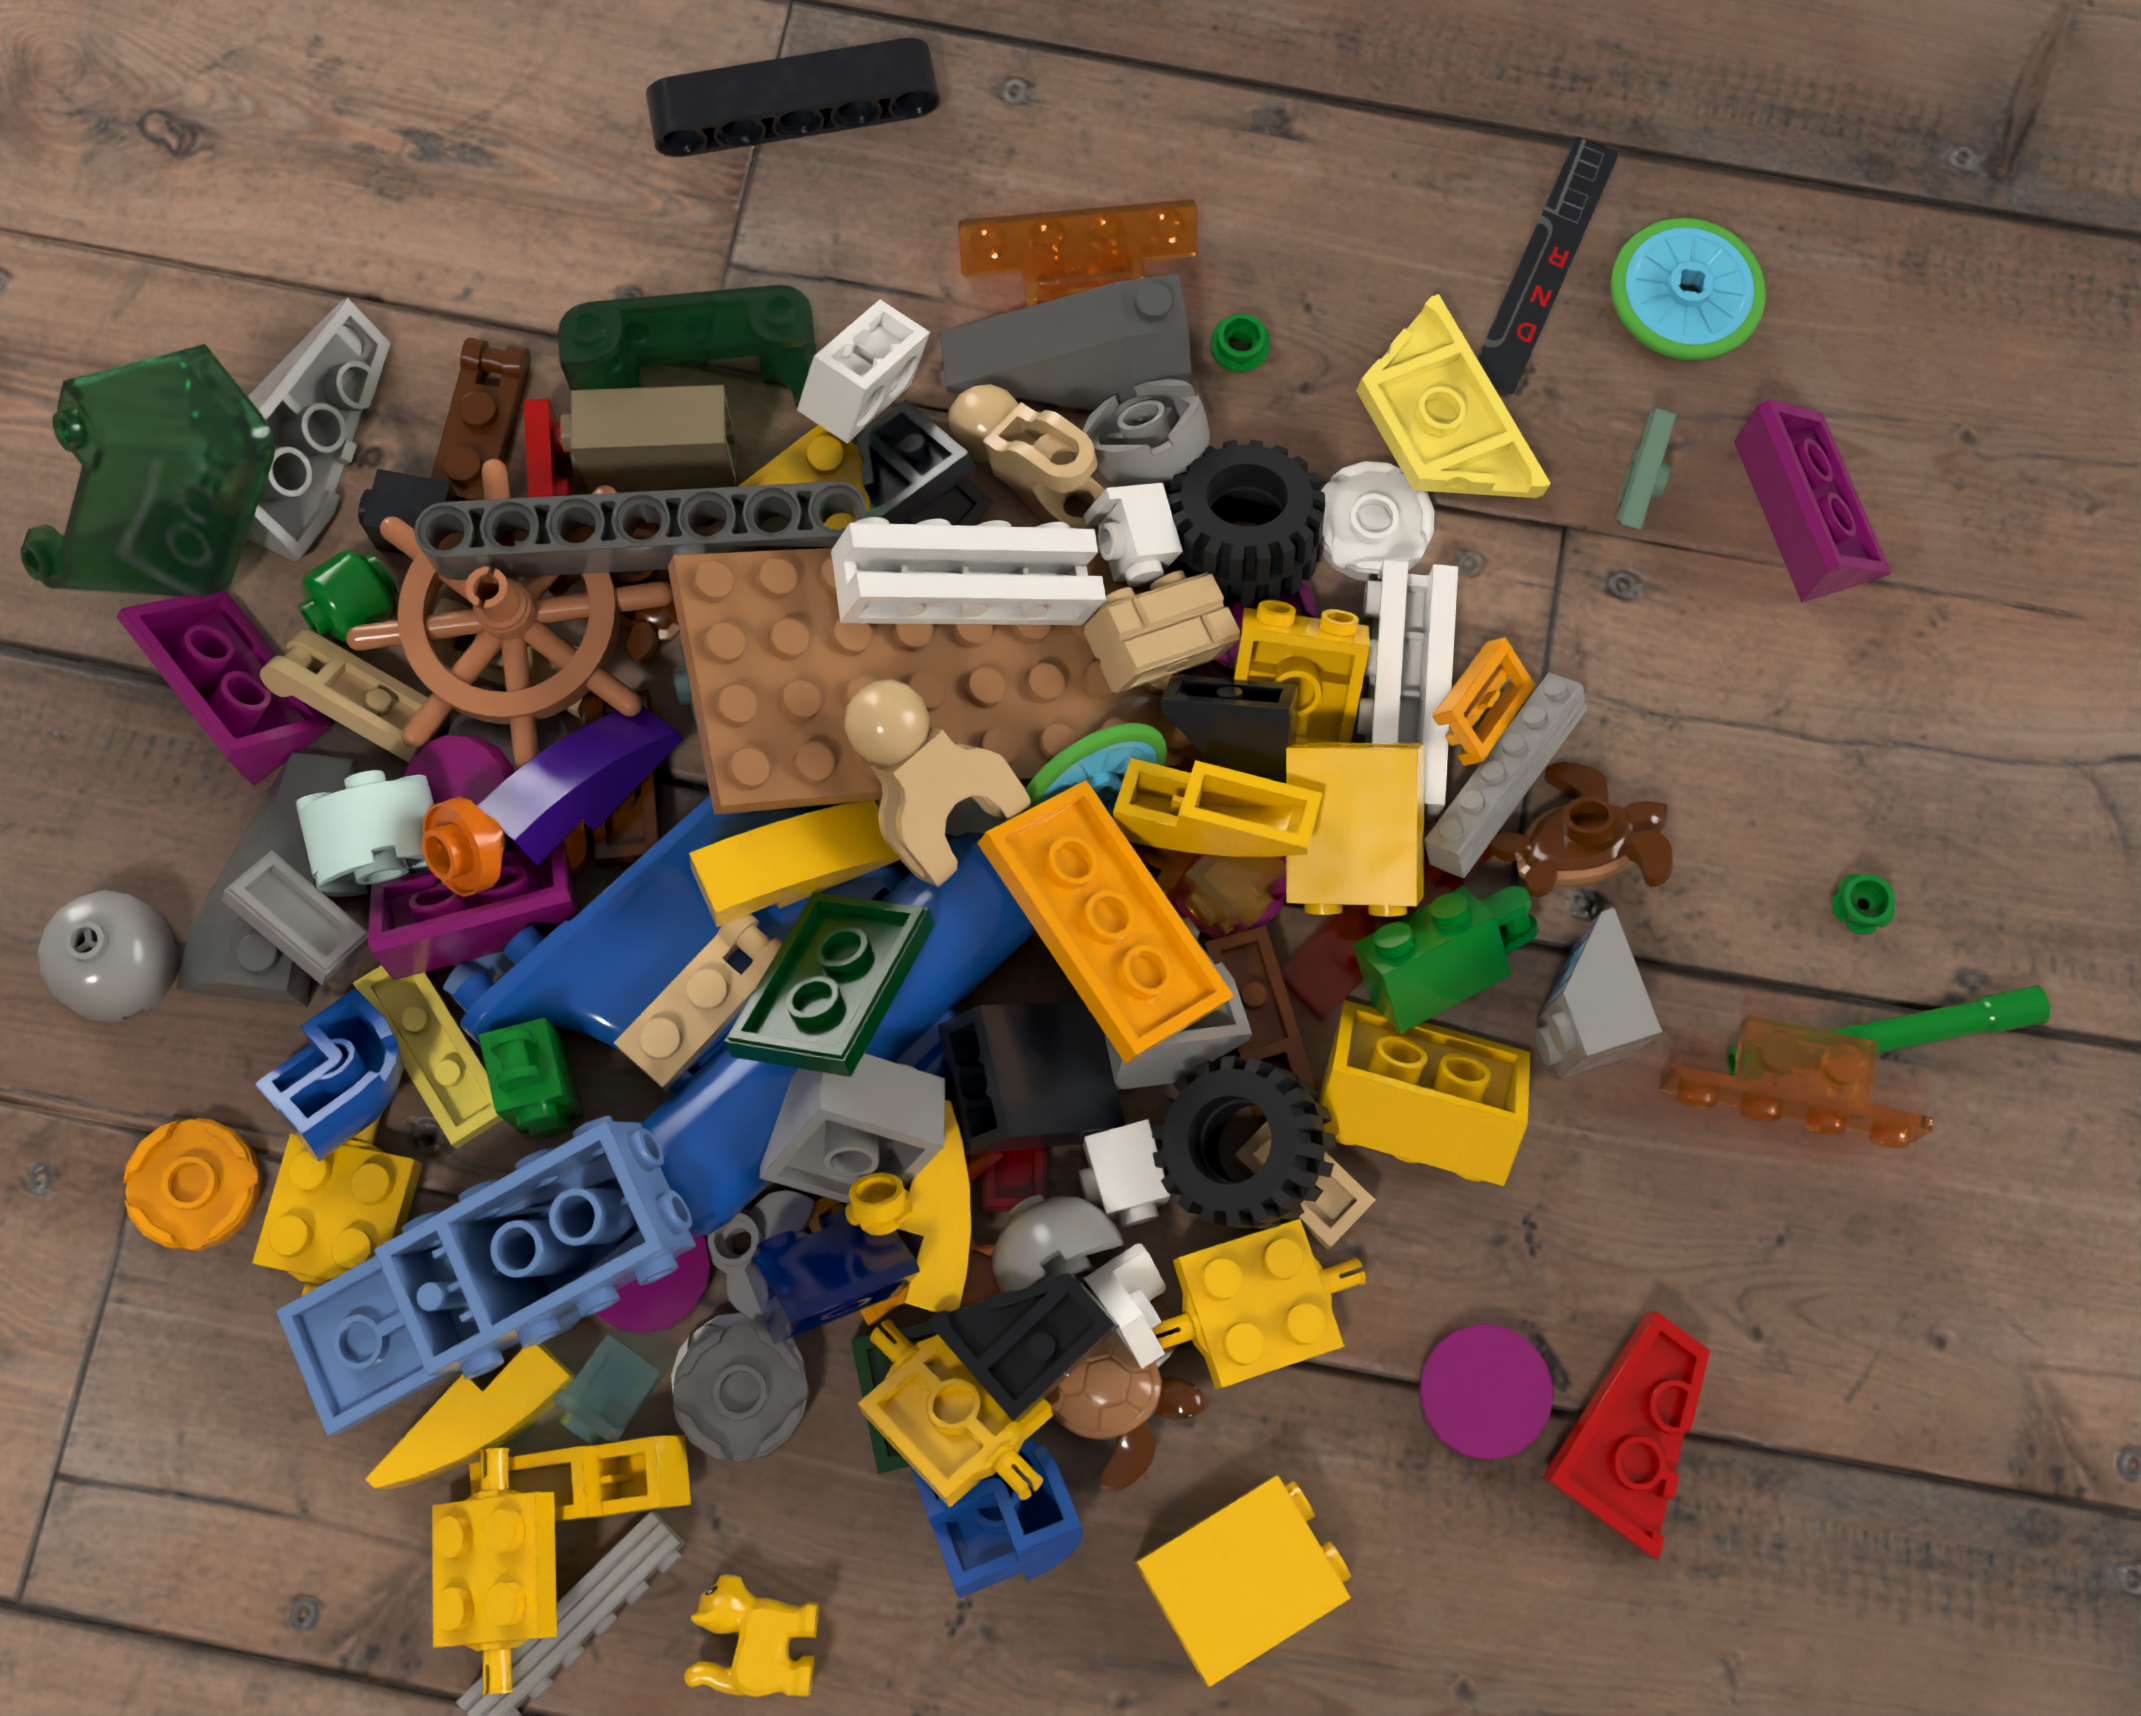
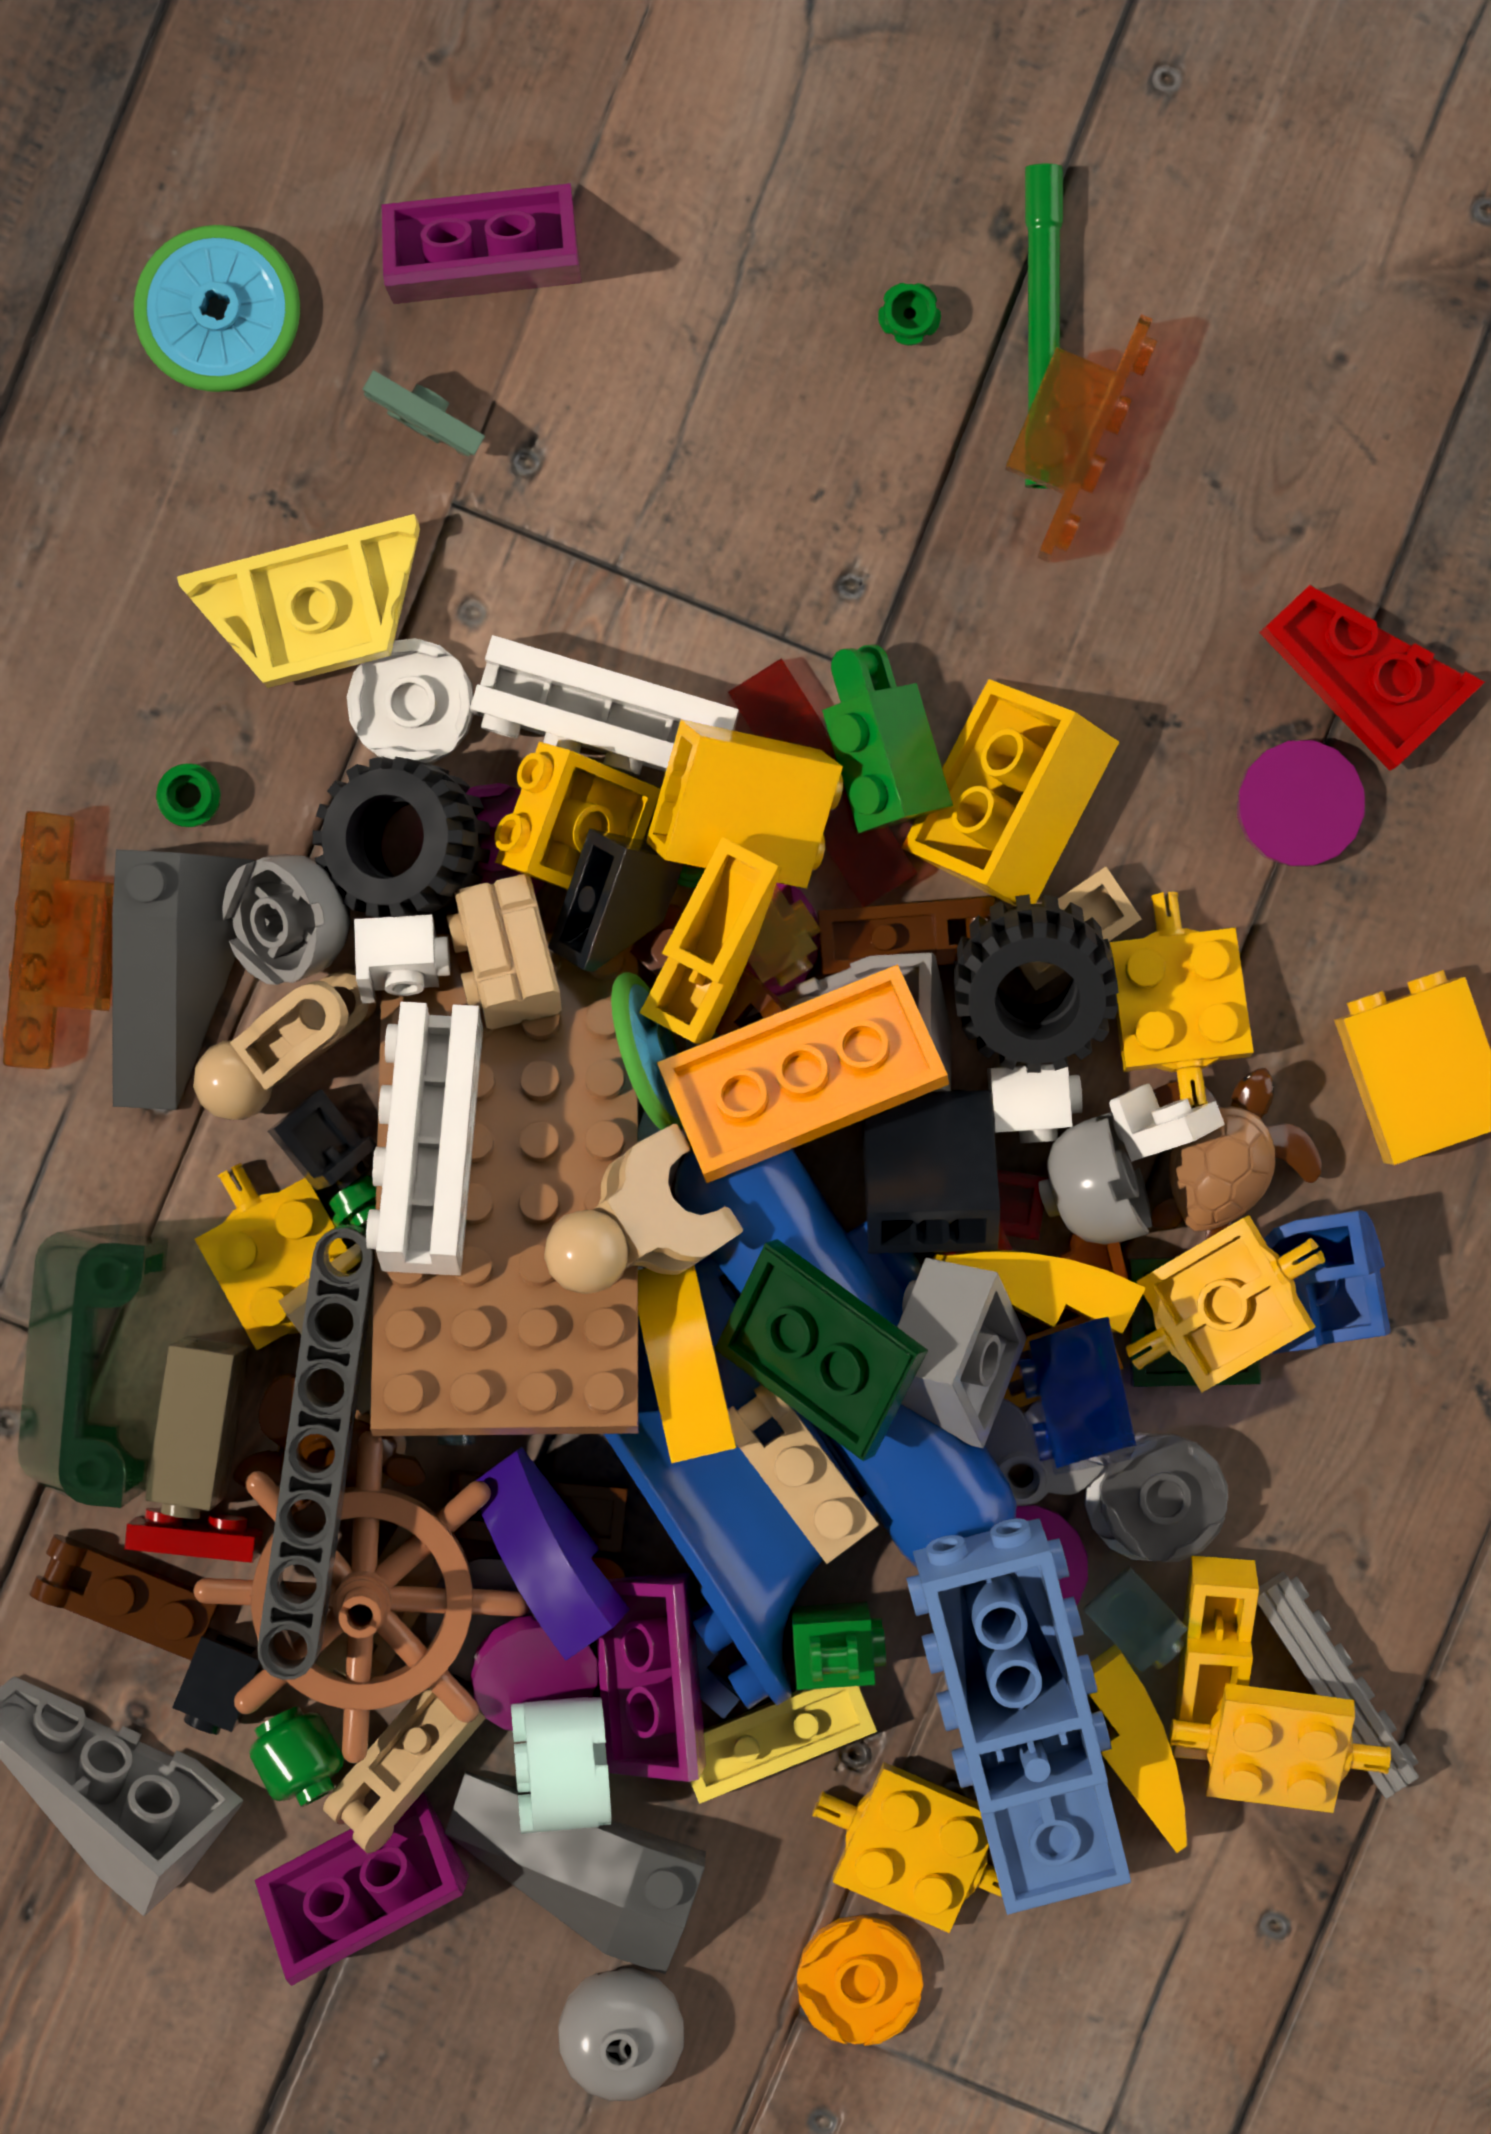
camera: 75 degrees left, 15 degrees up
clear green windscreen [20,344,275,597] -> none
light grey tile [222,850,368,986] -> none
blue brick [255,988,404,1162] -> none
orange plate [422,796,506,897] -> none
yellow animal [684,1574,819,1697] -> none
white brick [797,300,930,443] -> none
yellow plate [845,1173,913,1235] -> none
black wing [857,399,977,524] -> none
black wing [927,1273,1120,1422] -> none
light grey piece [1424,672,1587,878] -> none
light orange tile [1432,637,1536,766] -> none
black sticker [1477,138,1618,395] -> none
reddish brown animal [1488,762,1673,897] -> none
light grey slope [1535,908,1662,1080] -> none

